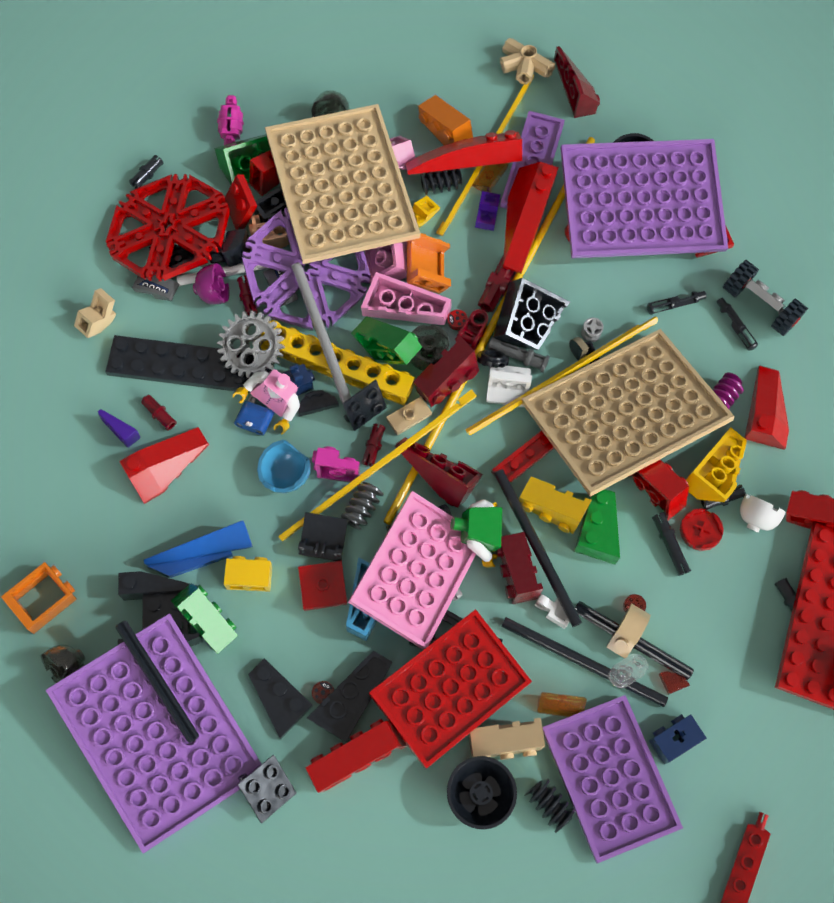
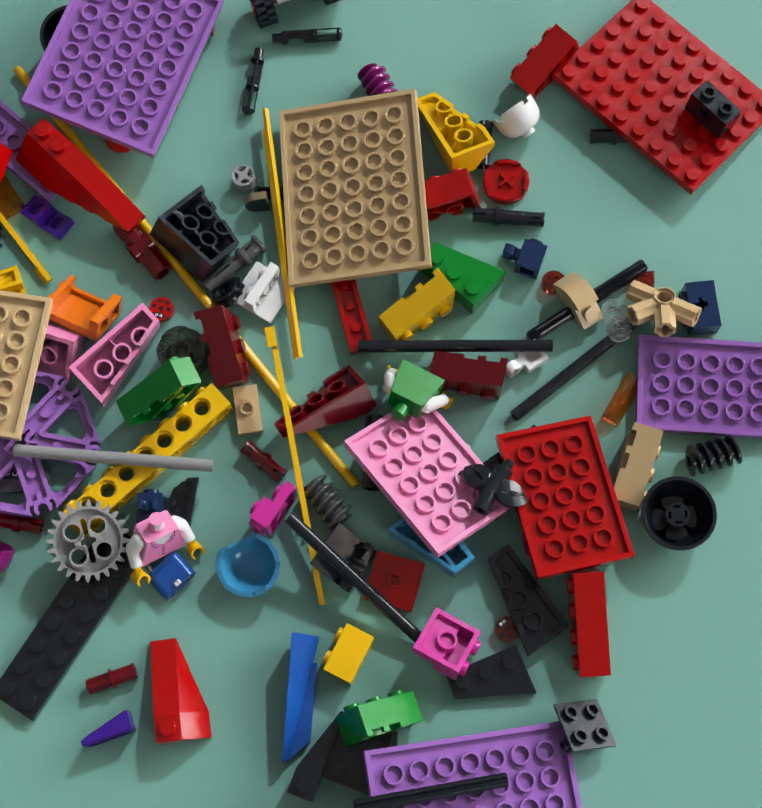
camera: 60 degrees left, 5 degrees up
black hinge [342,379,387,431] -> none
dark red piece [455,309,488,350] -> none
red wedge [744,366,789,450] -> none
none -> black piece [285,513,422,643]
none -> dark pink plate [411,607,481,680]
none -> black plant [463,459,527,515]
none -> dark blue brick [502,239,548,280]
none -> tan piece [626,280,702,337]

